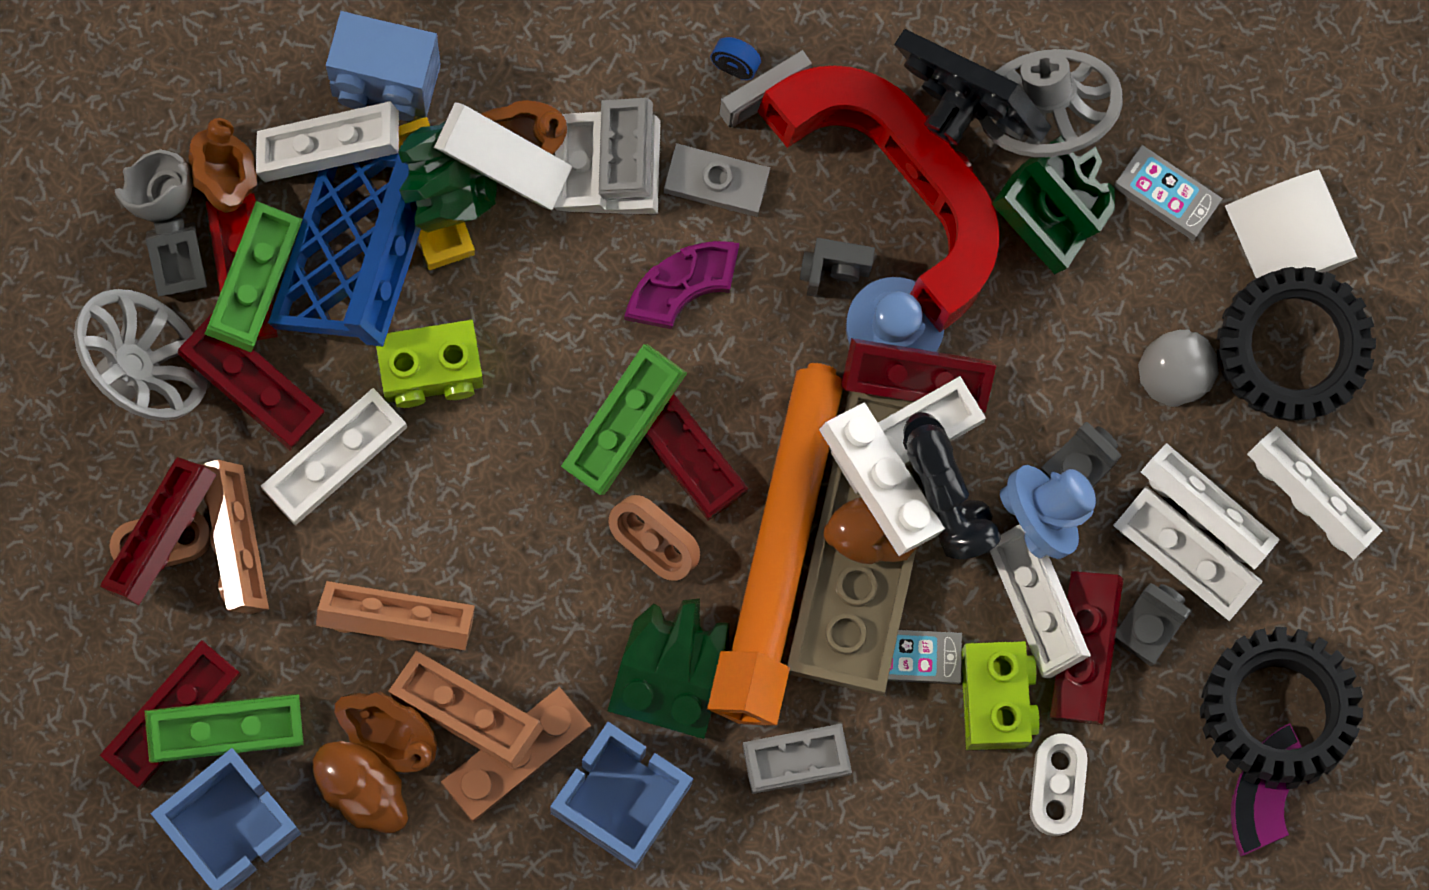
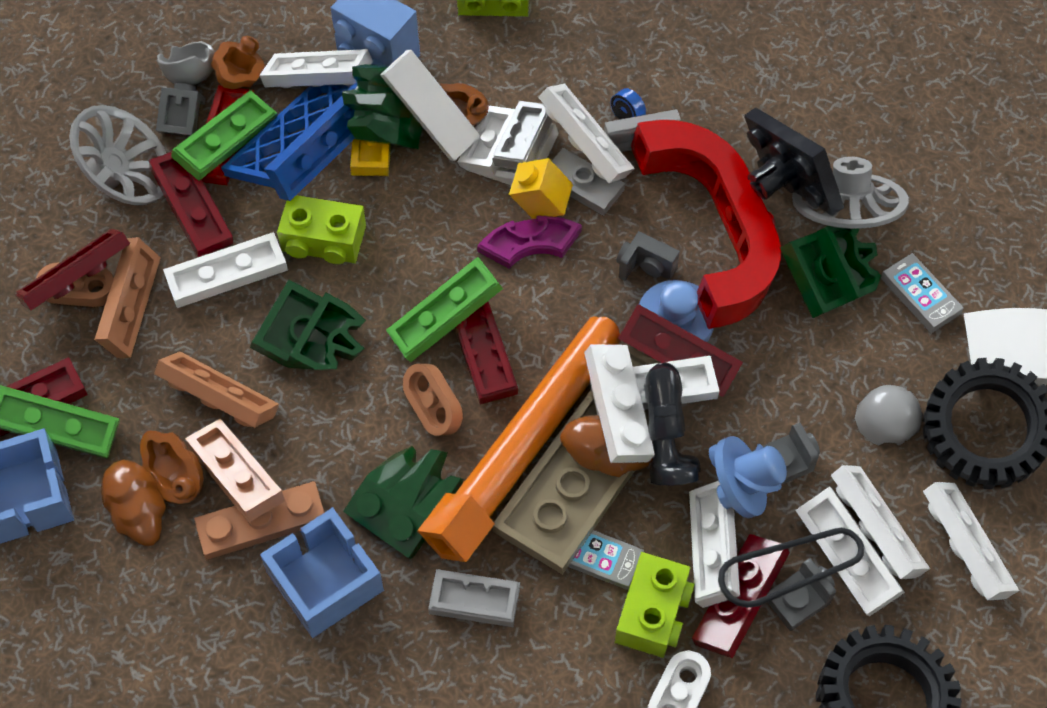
camera: 30 degrees right, 15 degrees down
none -> dark green plate [250,280,366,370]
none -> yellow brick [509,158,573,219]
none -> white plate [538,84,635,183]
none -> black piece [718,528,865,608]

